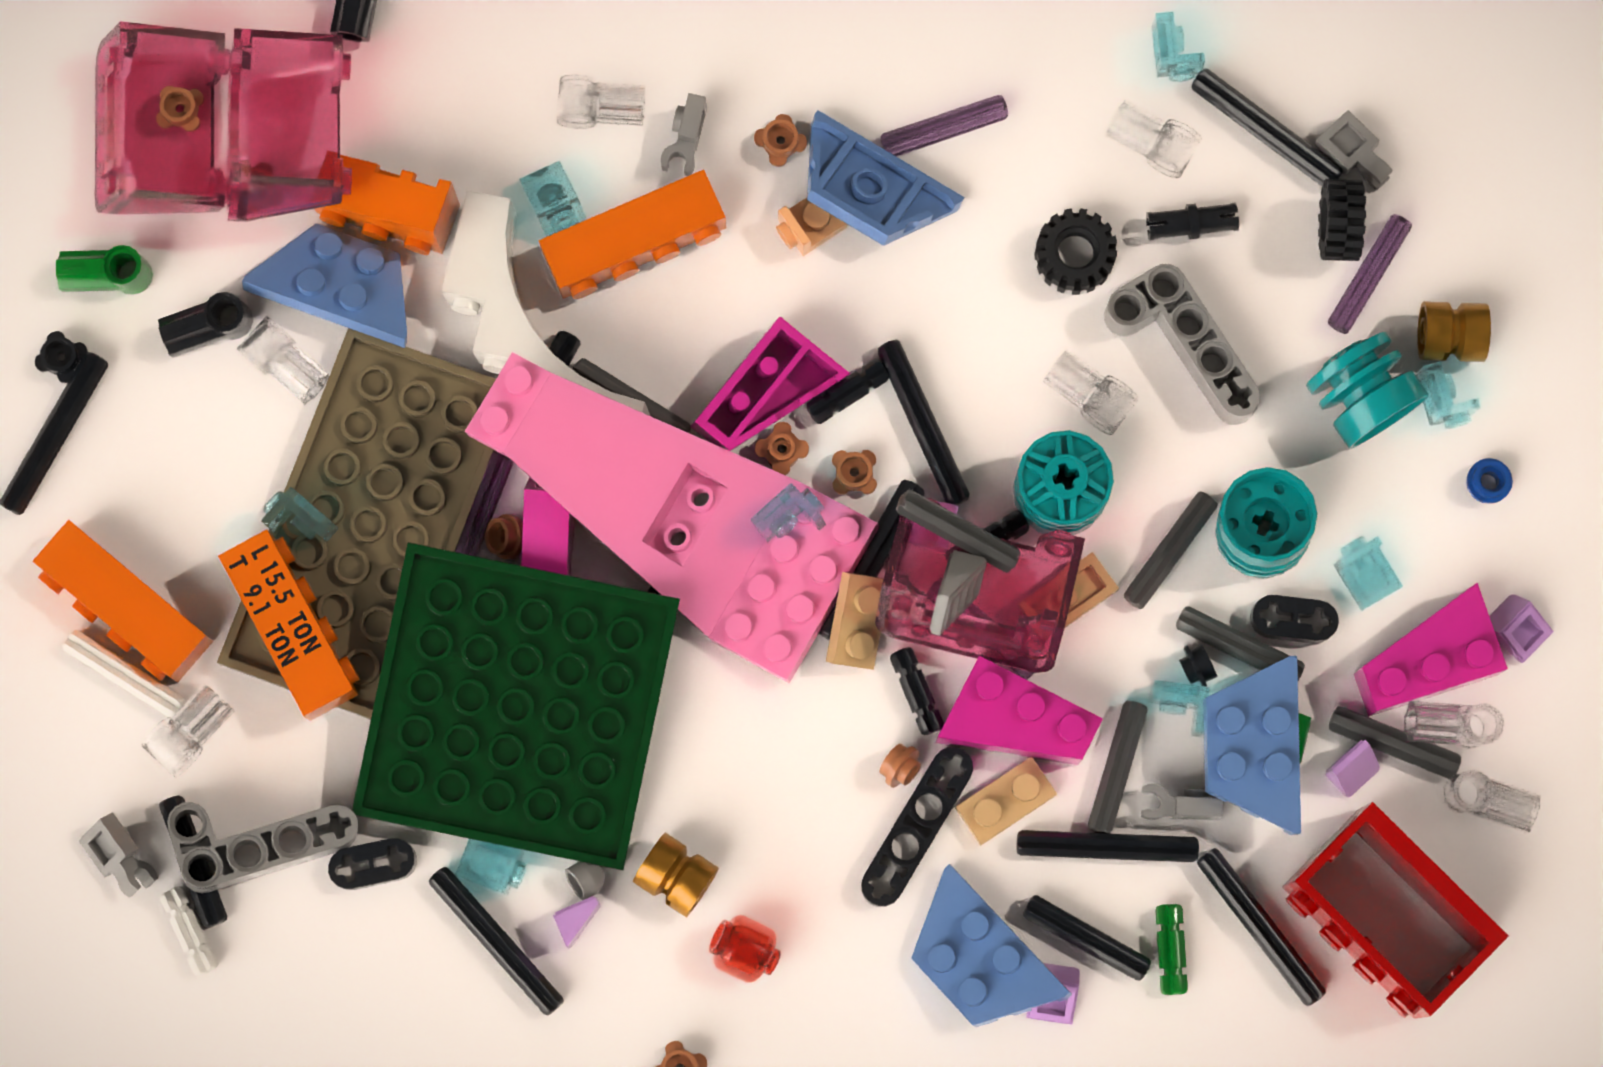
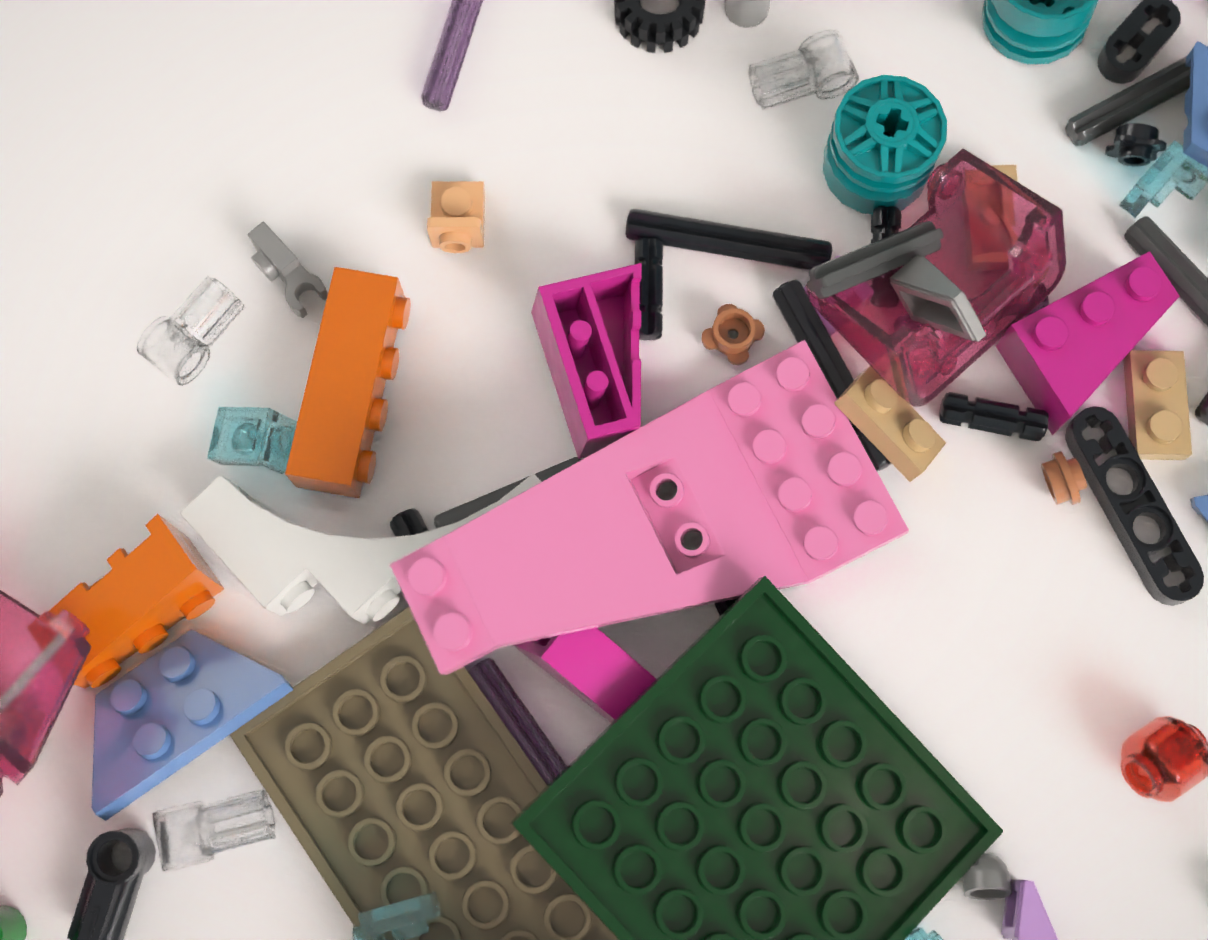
camera: 55 degrees left, 5 degrees down
nougat plate [485,514,523,560] -> none
pearl gold wheel [632,832,719,918] -> none
clear light blue bracket [750,483,826,542] -> none
nougat plate [754,114,807,167] -> none
nougat plate [755,422,809,475] -> none
medium blue wing [807,110,965,246] -> none
dark grey axle [1124,491,1218,609] -> none

